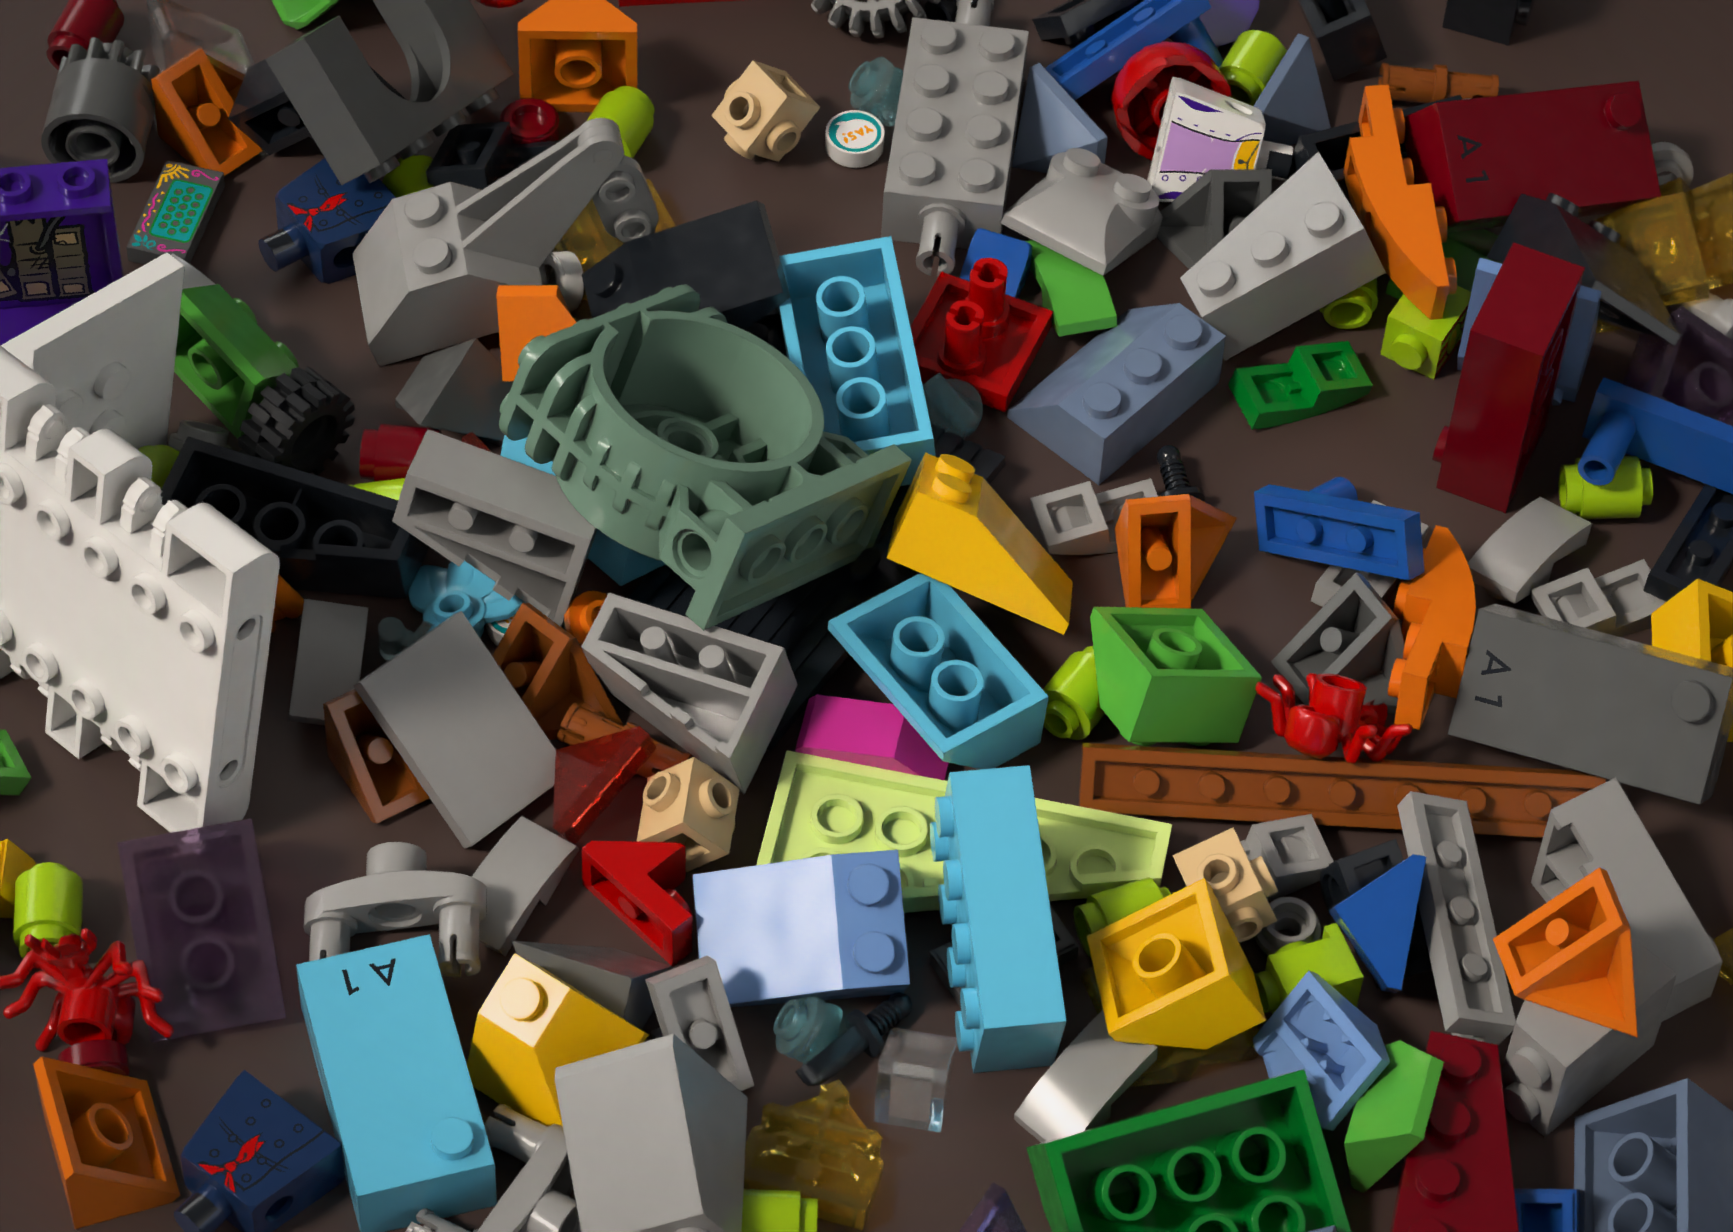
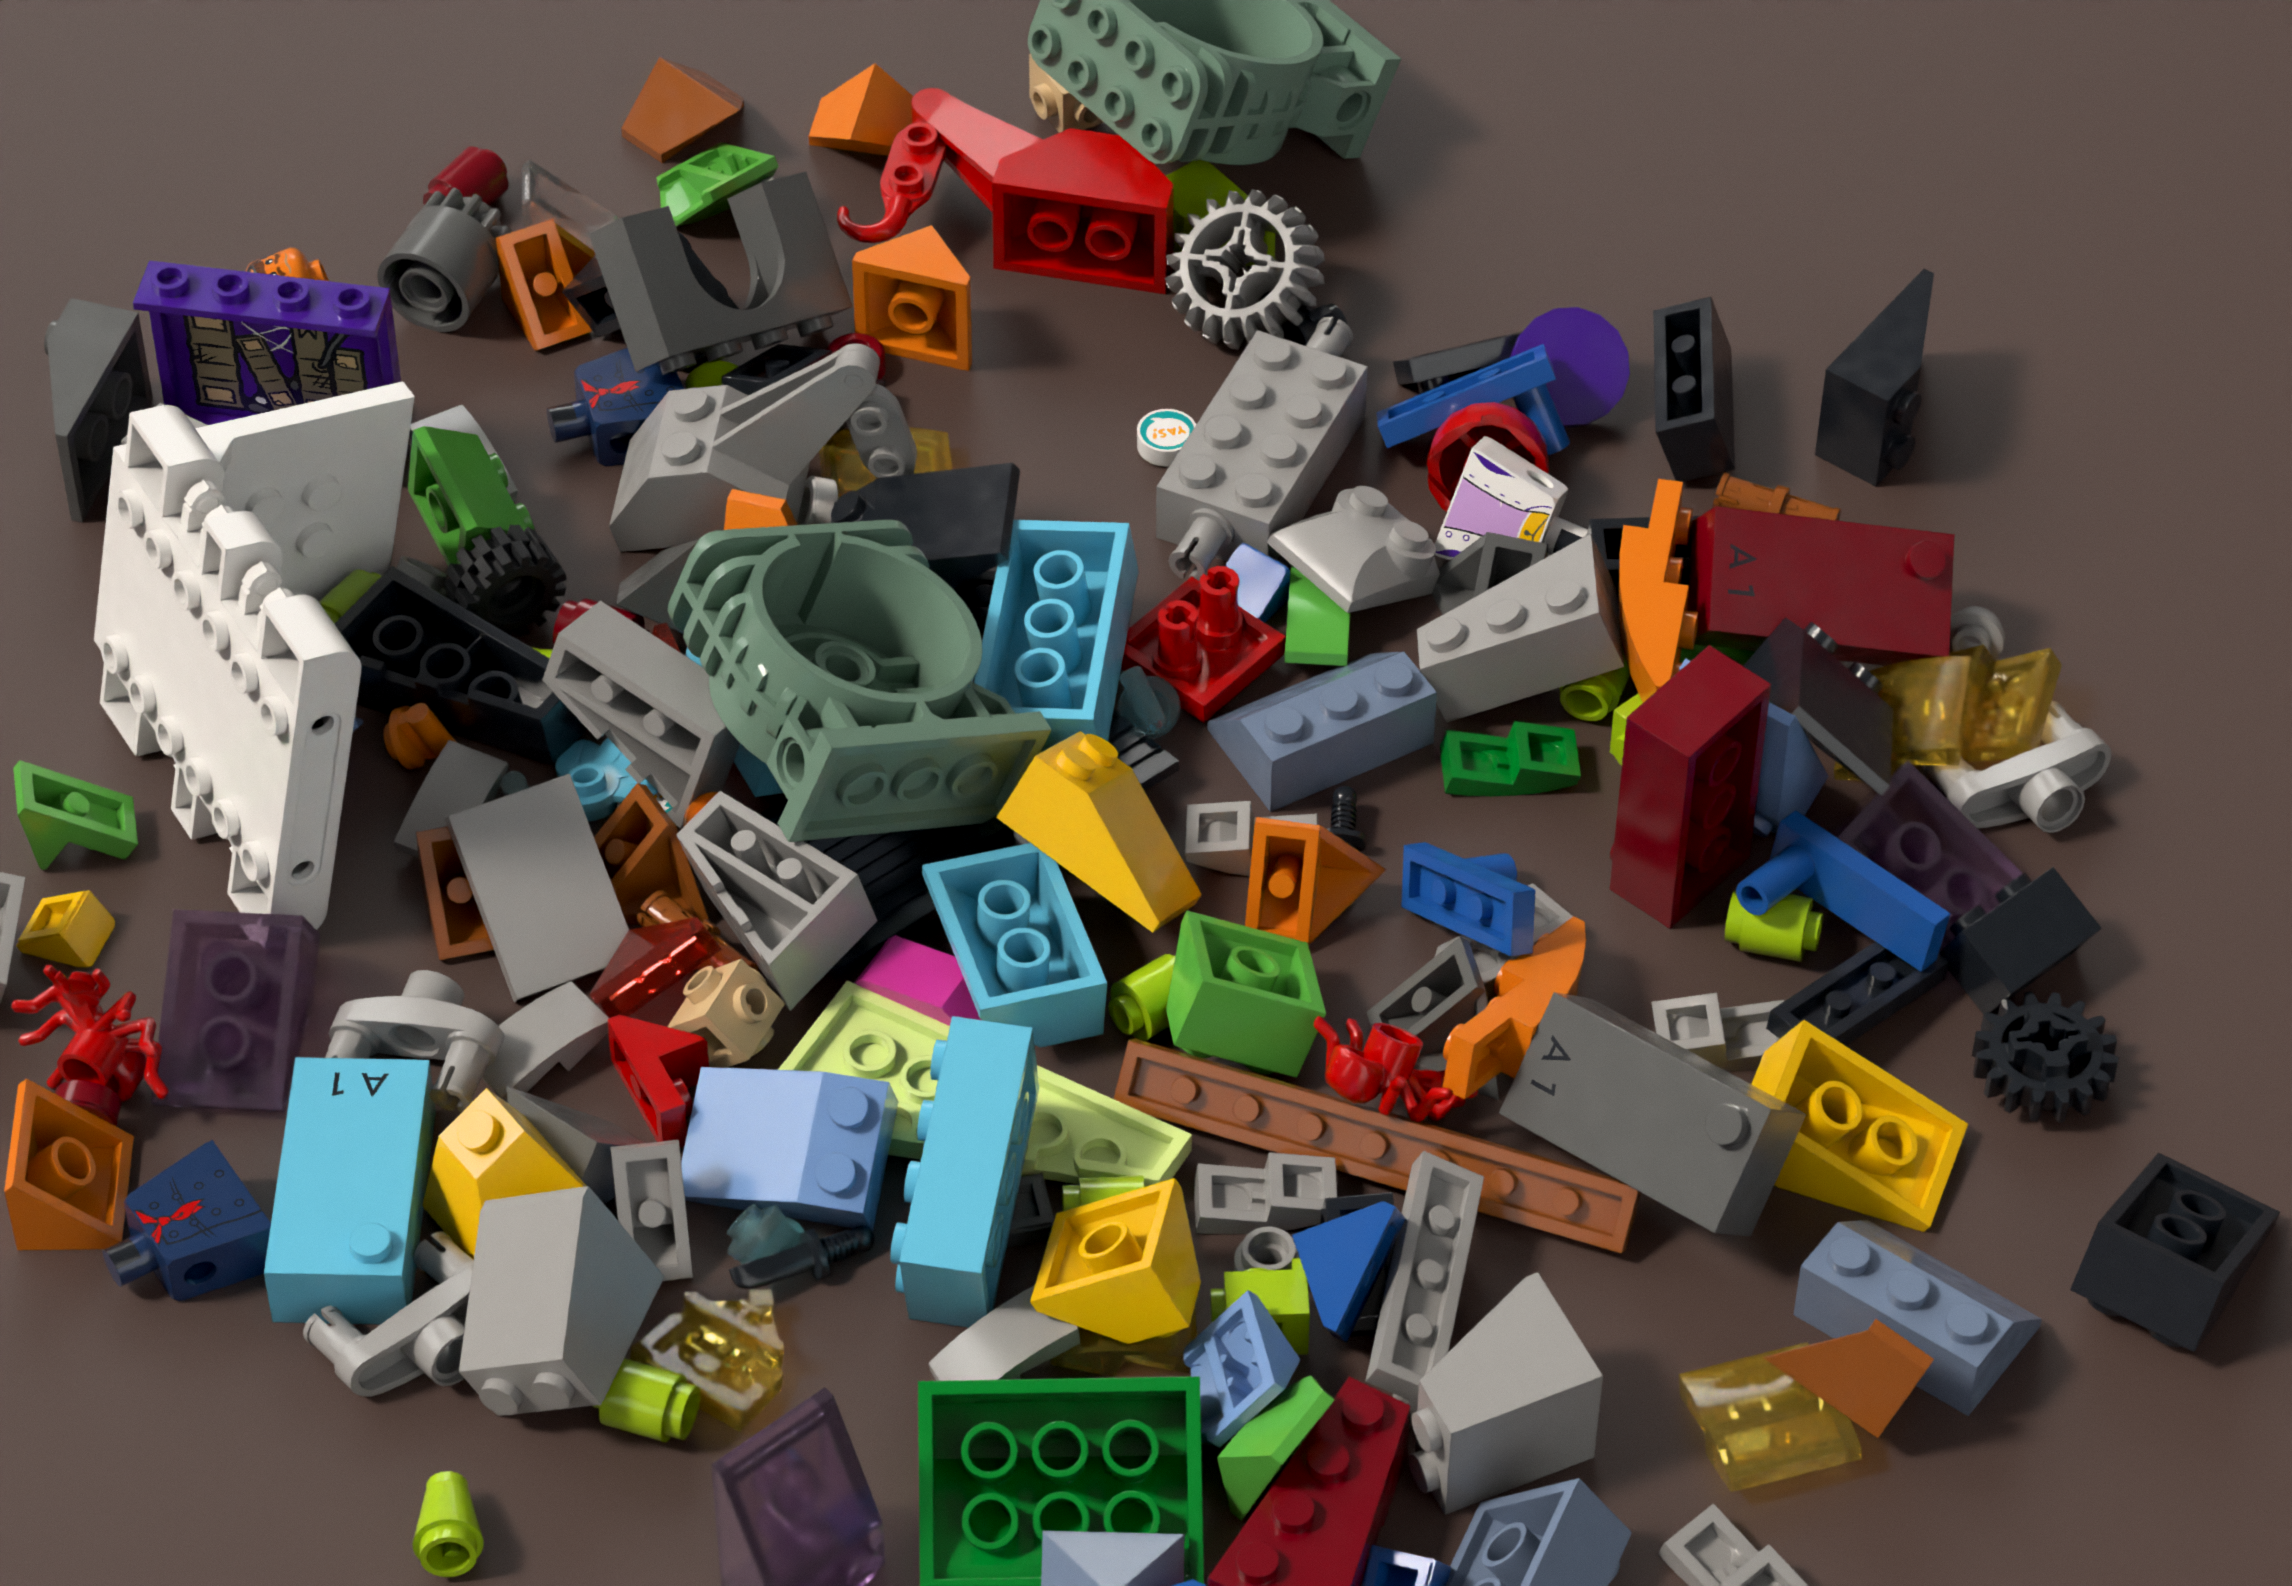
camera: 20 degrees right, 5 degrees down
lime brick [13,862,83,959] -> none
tile [126,160,225,265] -> none
lime brick [587,86,654,159] -> none
tan brick [711,60,820,162] -> none
clear light blue plate [848,57,904,126] -> none
clear slope [874,1028,957,1133] -> none
sand blue slope [1012,63,1108,173] -> none
tan brick [1173,828,1279,942] -> none
lime brick [1219,30,1287,106] -> none
sand blue slope [1254,33,1331,145] -> none
light grey slope [1468,497,1592,604] -> none
orange slope [1493,867,1638,1038] -> none
light grey wedge [1531,777,1723,1022] -> none

